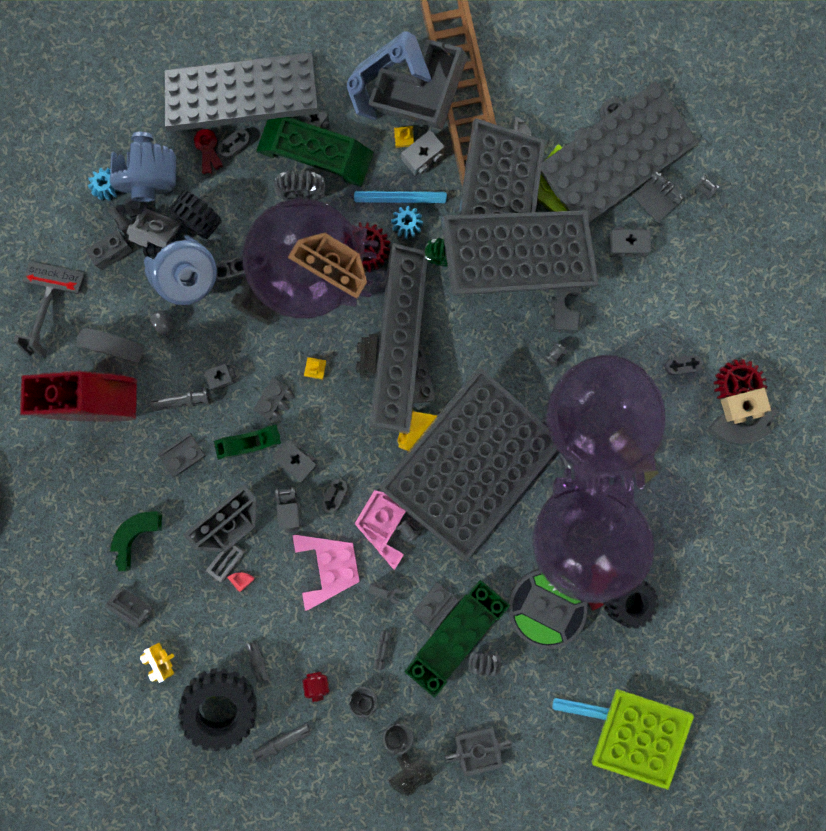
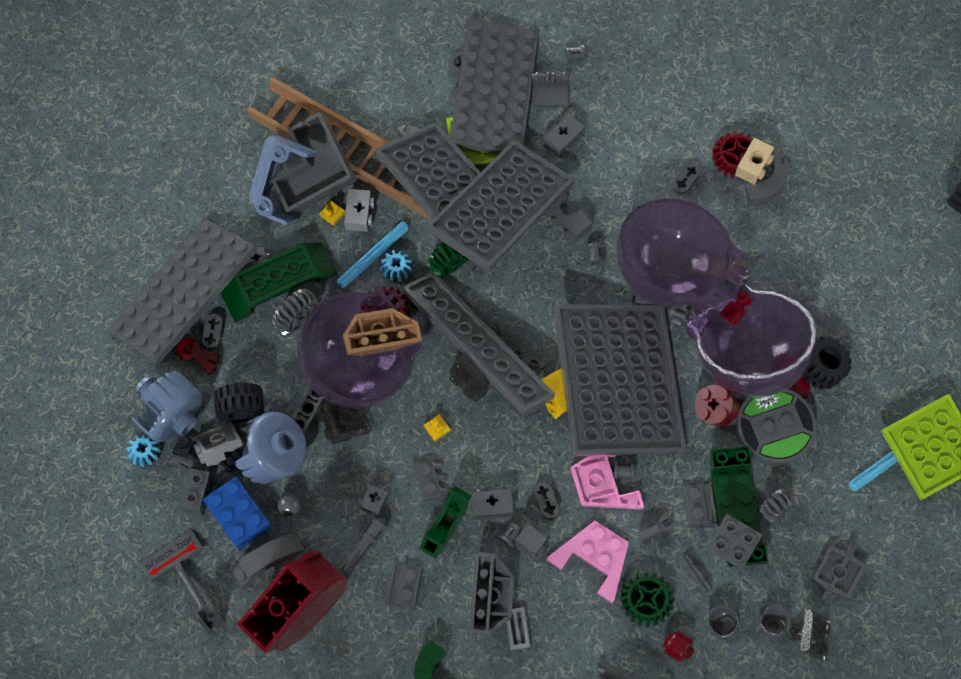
camera: 45 degrees left, 15 degrees down
coral tile [227,572,255,592] -> none
none -> blue brick [202,476,272,551]
none -> dark green gear [619,572,675,627]
none -> dark red brick [695,385,740,427]
none -> dark grey bracket [707,514,762,569]
none -> dark red plate [720,291,753,327]

